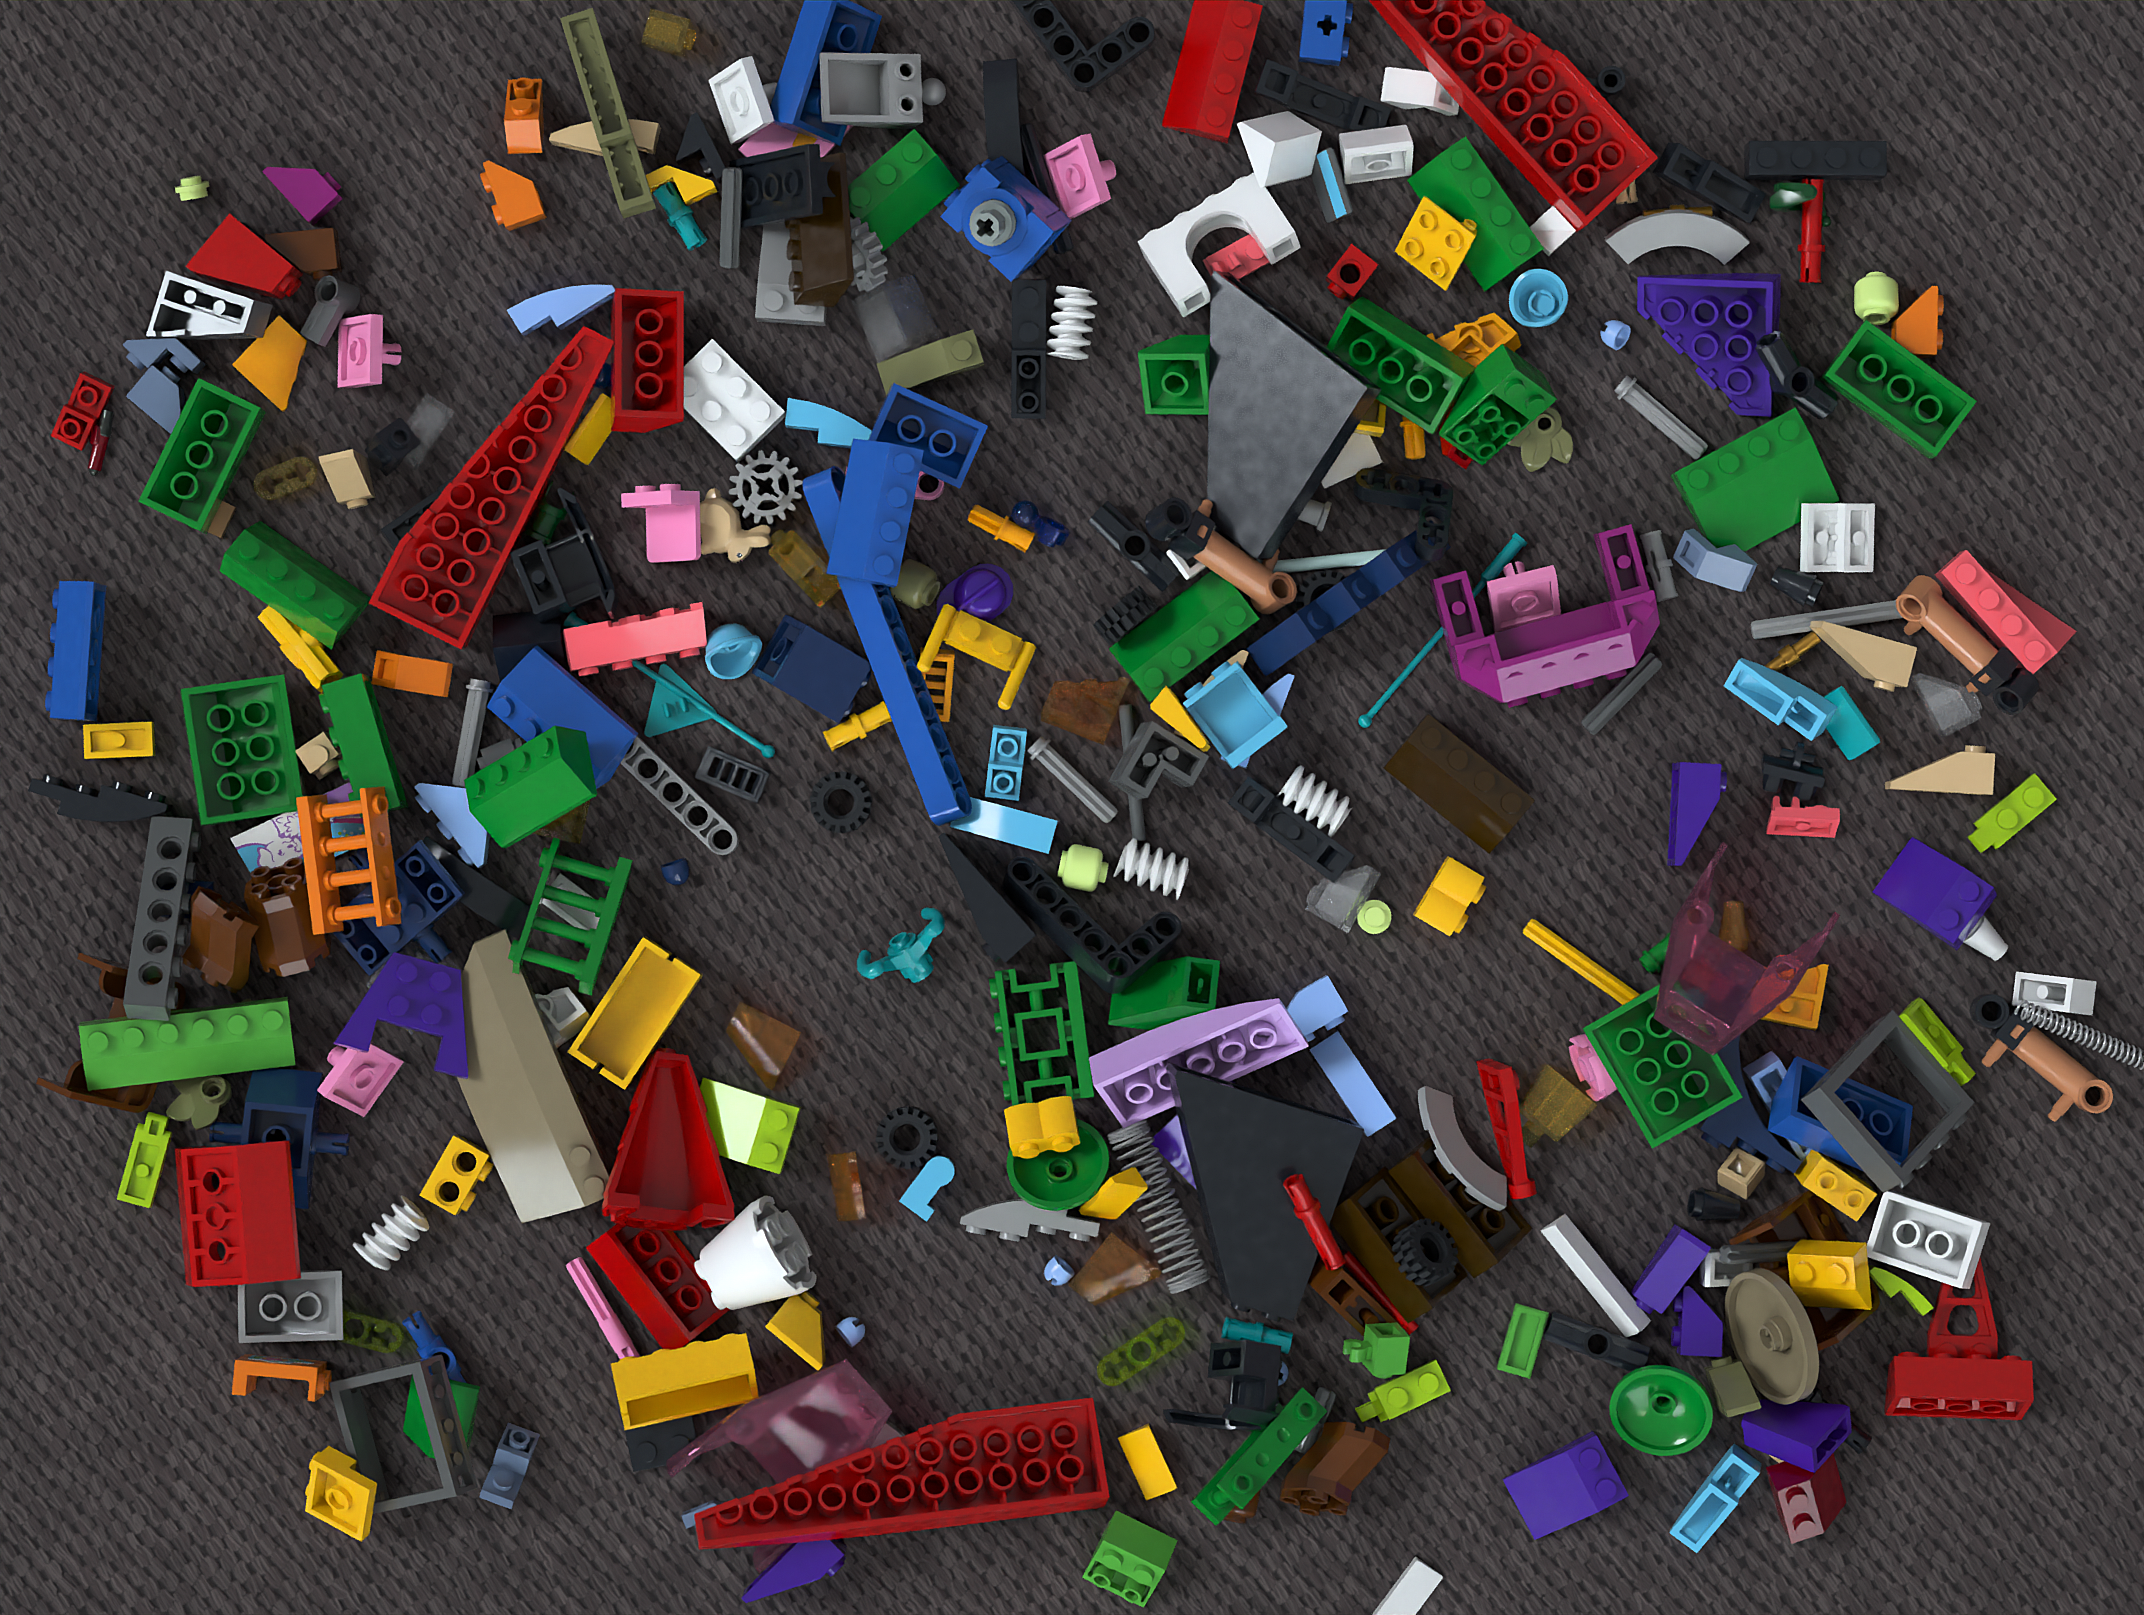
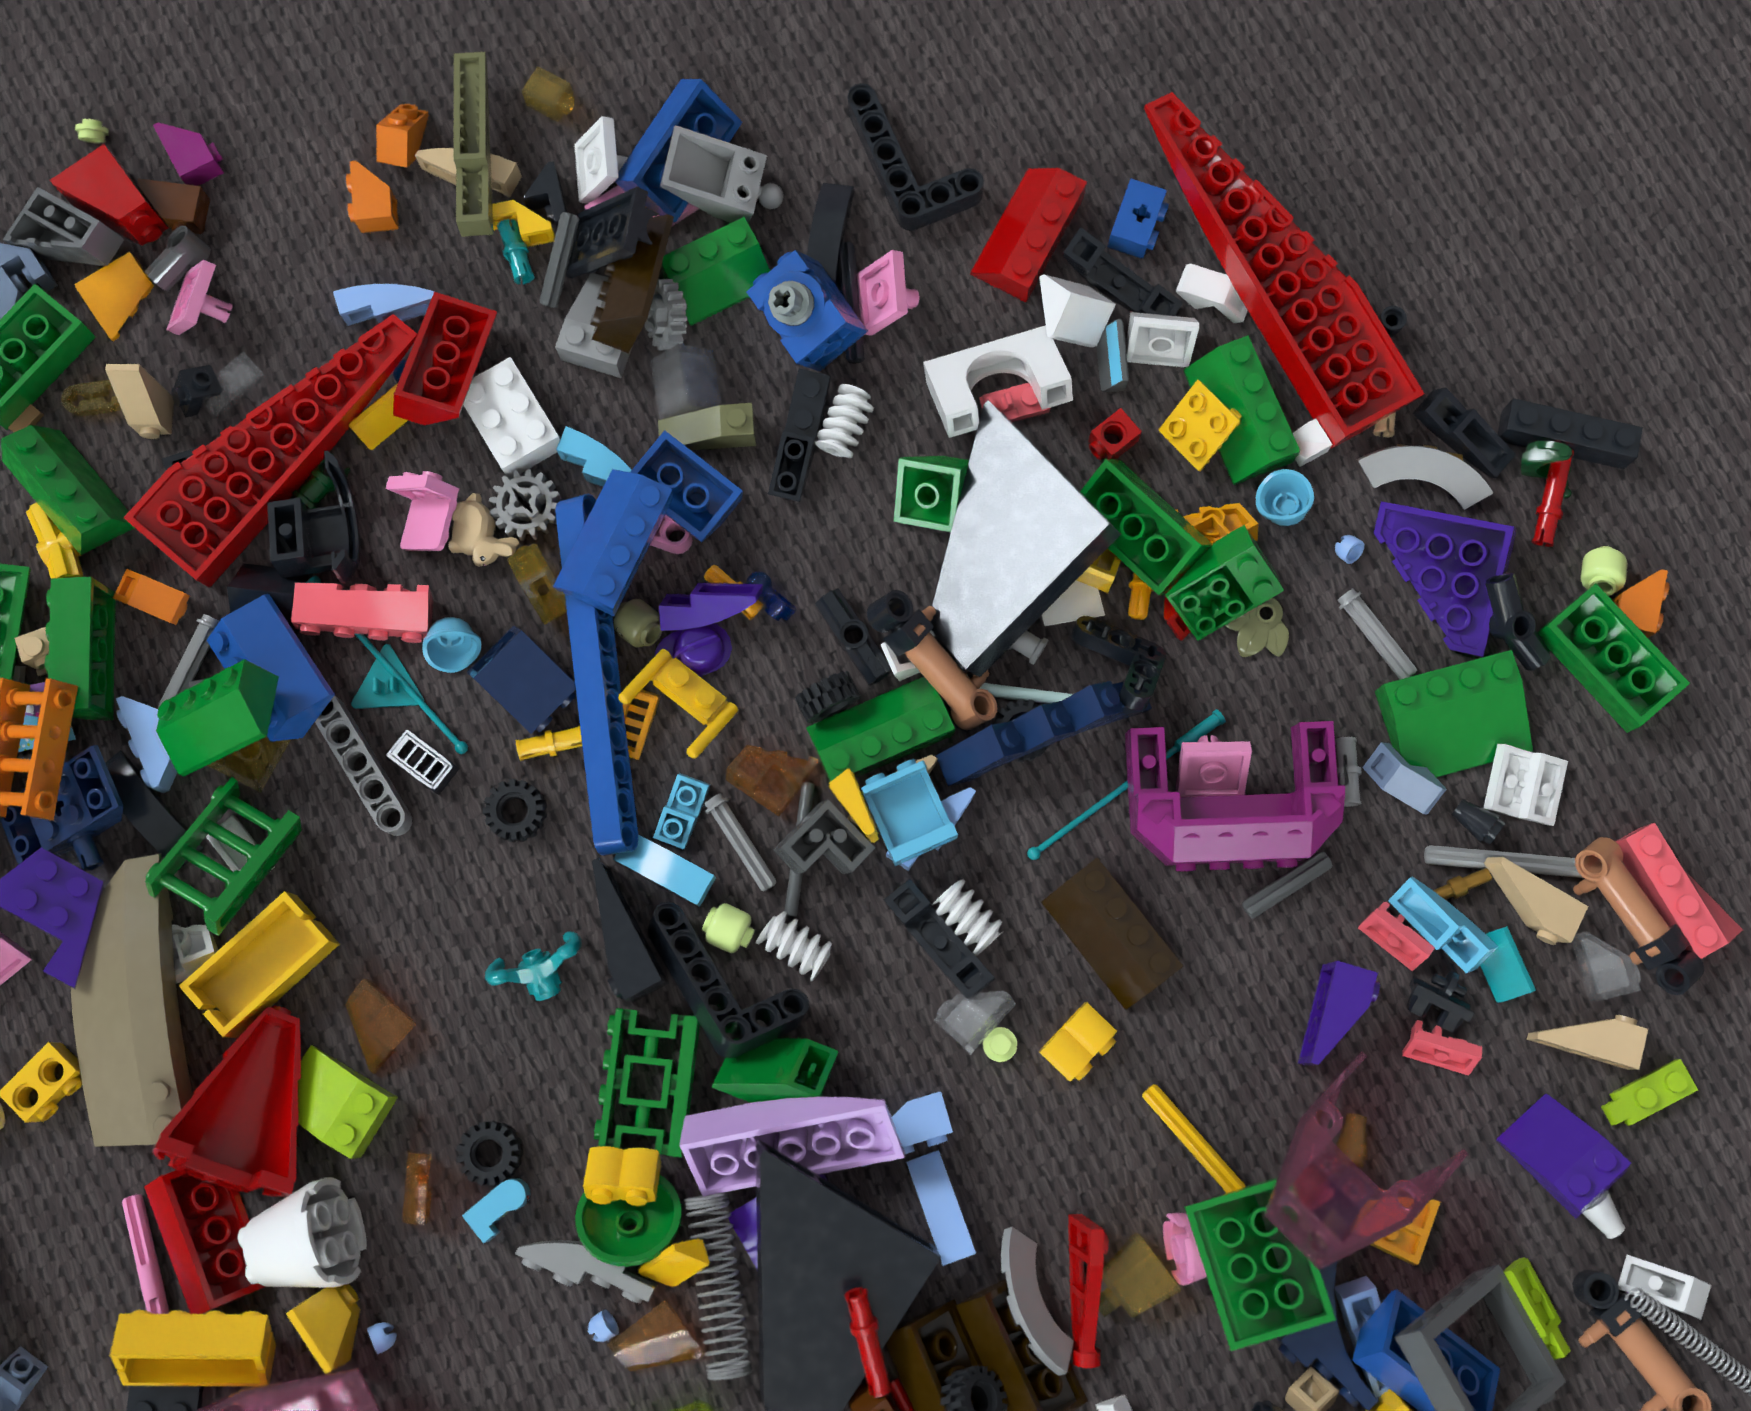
camera: 20 degrees right, 10 degrees down
dark blue hinge [660,858,690,885] -> none
green pin [1639,932,1684,975] -> none
none -> dark purple slope [659,583,763,631]
none -> coral plate [1358,902,1435,971]

